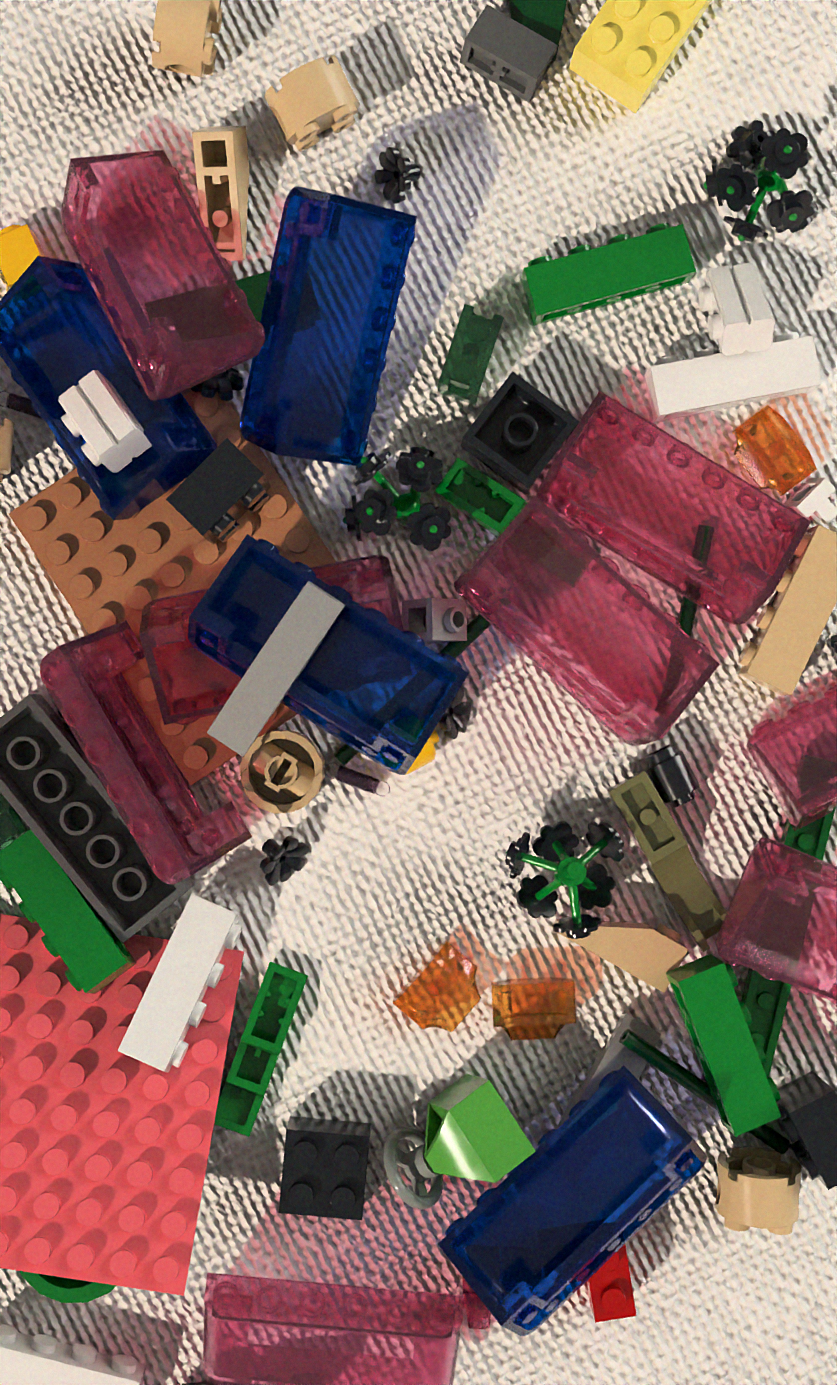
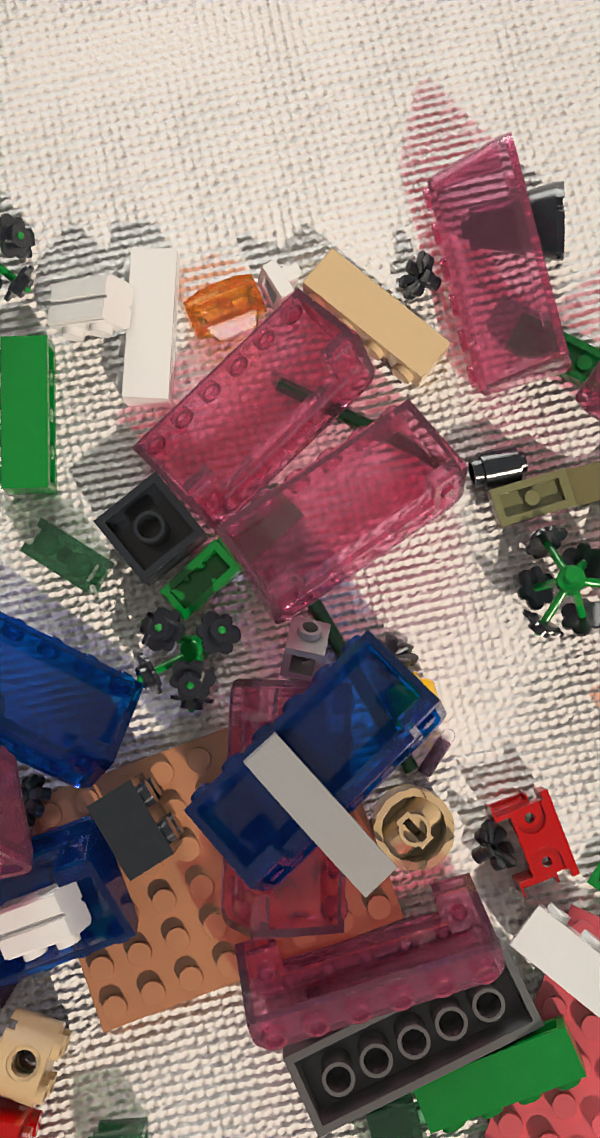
camera: 75 degrees left, 5 degrees down
none -> red piece [484,786,580,898]

